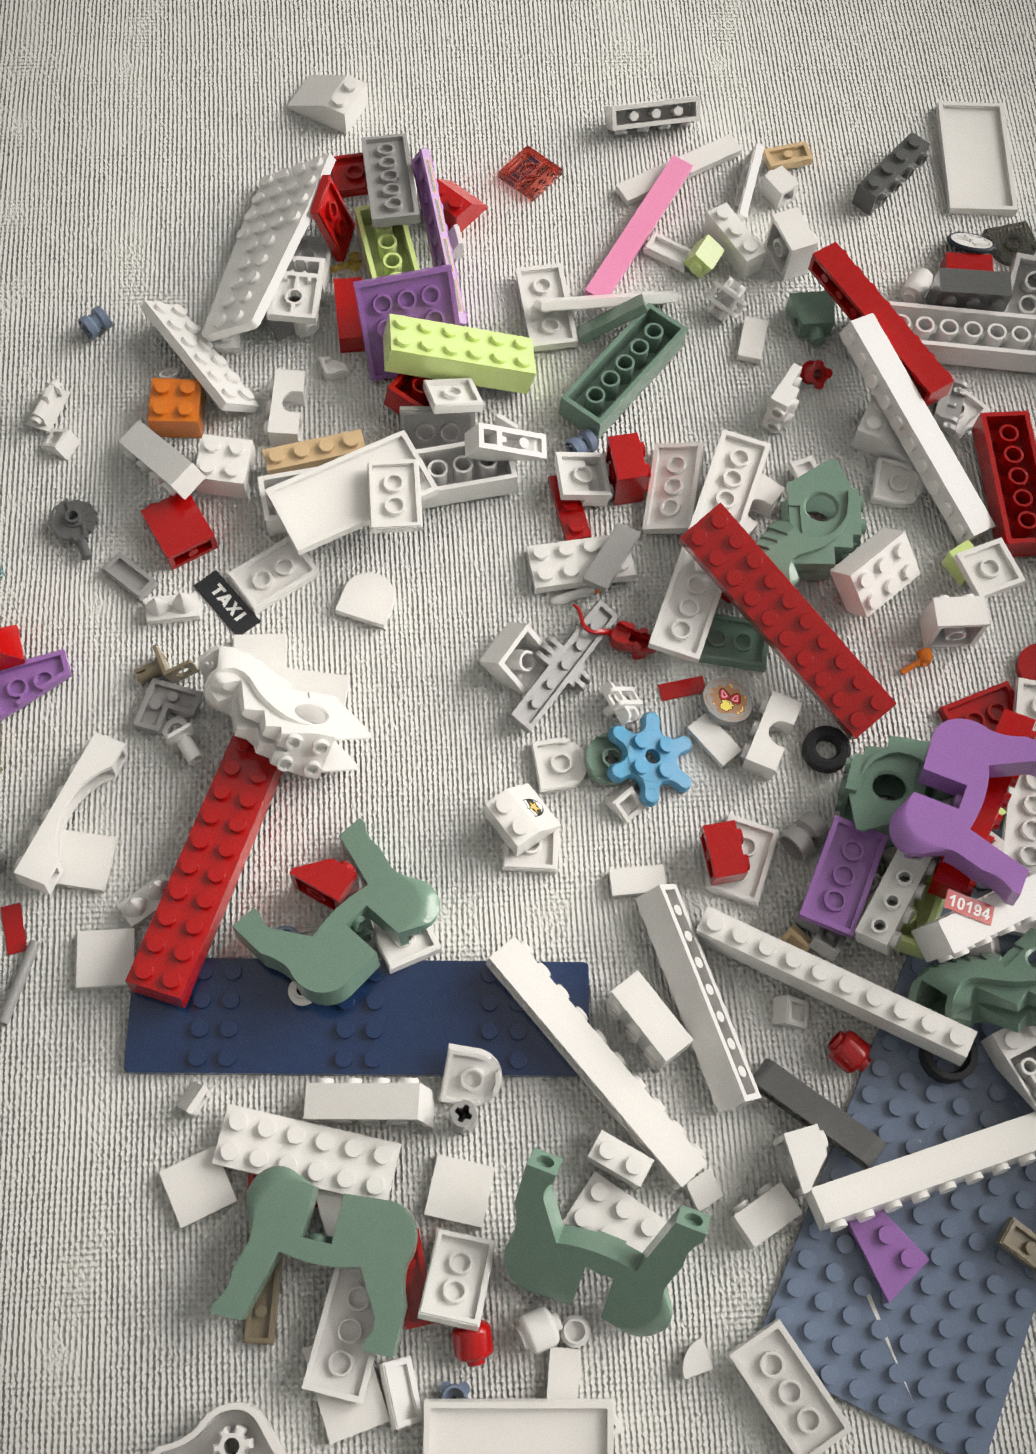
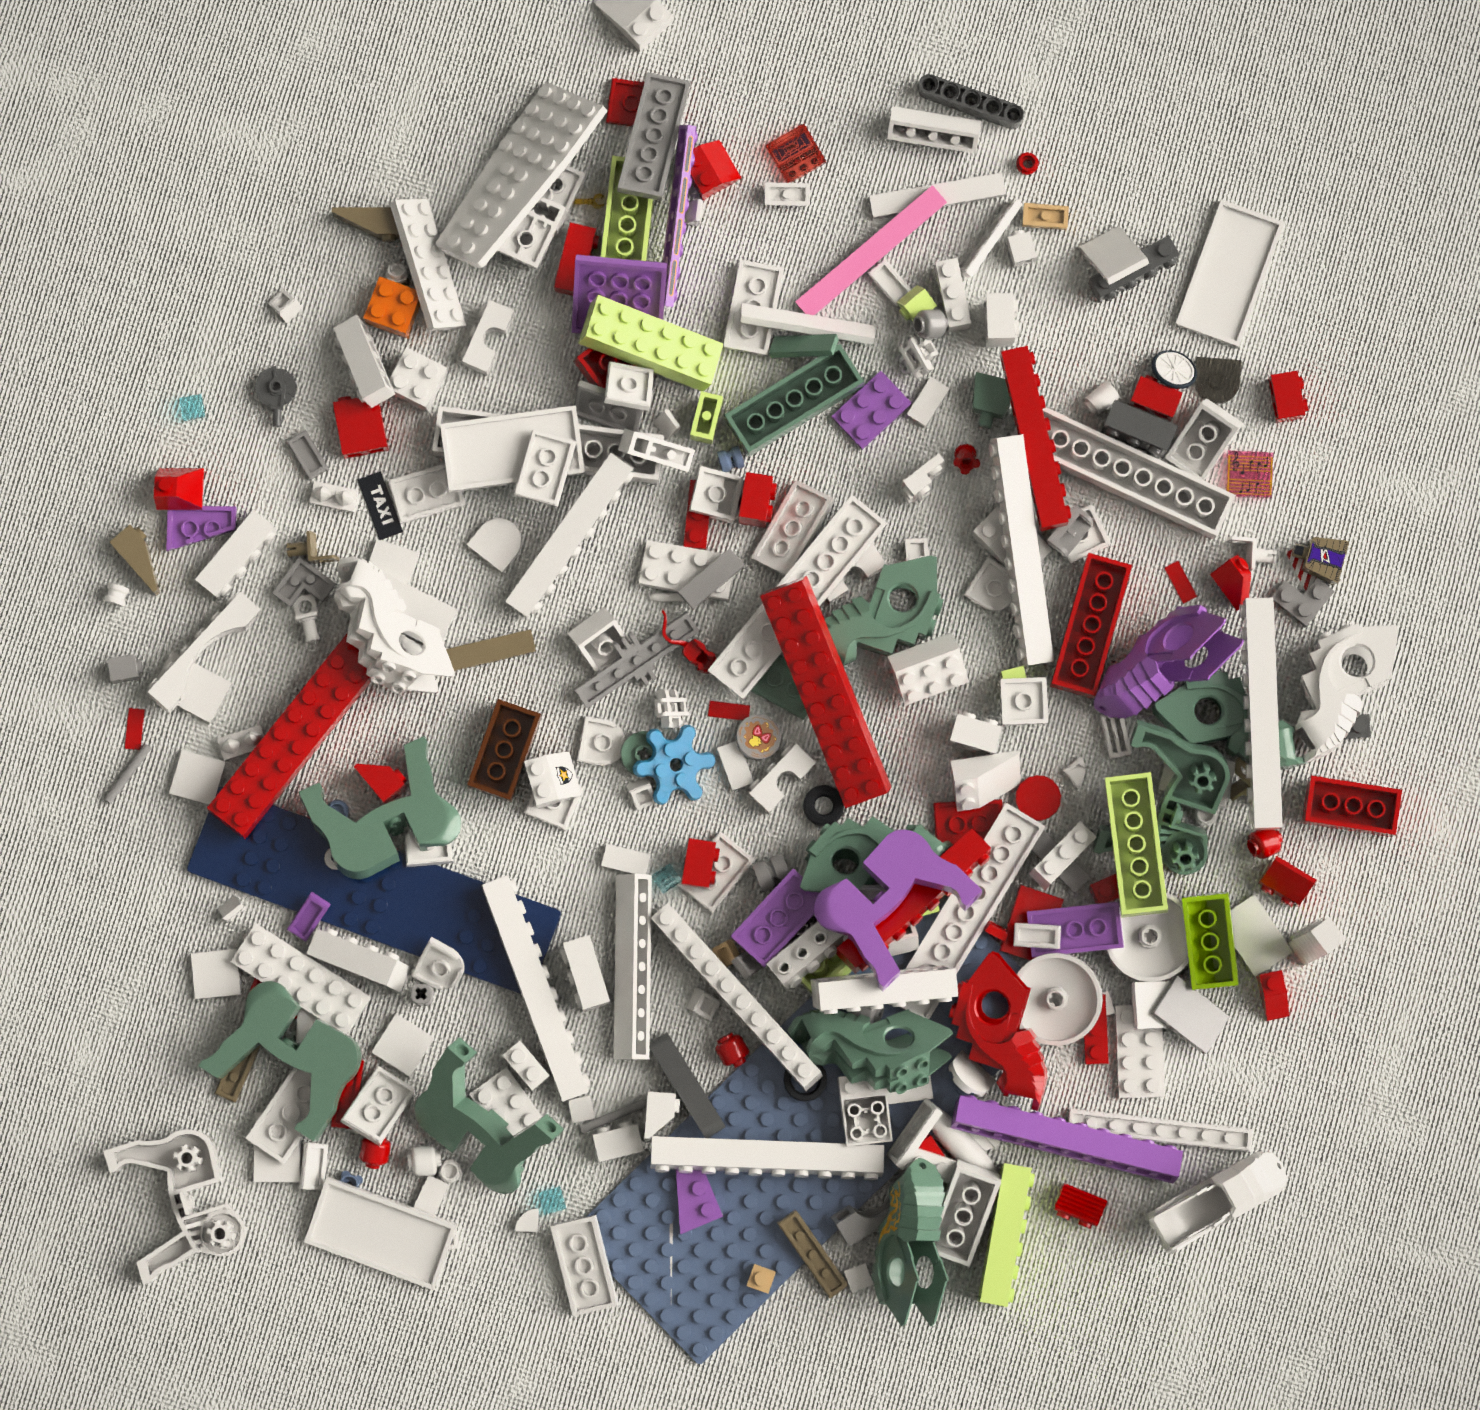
camera: 25 degrees right, 15 degrees up
white hinge [26,379,71,433] -> none
sand blue wheel [78,306,113,340] -> none
tan brick [262,429,365,475] -> none
red tile [310,175,356,262] -> none
white tile [318,357,349,382] -> none
orange hand [899,647,933,675] -> none
sticker [944,888,995,926] -> none
none -> white brick [195,510,277,600]
none -> medium lavender tile [287,892,331,942]
none -> dark tan slope [332,207,400,242]
none -> dark tan tile [446,629,536,672]
none -> reddish brown brick [467,699,542,803]
none -> white brick [505,452,635,617]
none -> clear light blue tile [538,1187,567,1215]
none -> light grey bar [579,1099,647,1134]
none -> clear light blue plate [652,863,682,894]
none -> yellowish green brick [690,391,723,445]
none -> tan plate [747,1264,776,1294]
none -> white plate [765,182,810,206]
none -> medium lavender plate [831,371,912,450]
none -> light grey head [913,309,948,339]
none -> dark grey beam [918,74,1024,129]
none -> white slope [950,751,1021,811]
none -> red plate [1016,152,1039,175]
none -> white tile [1080,226,1149,285]

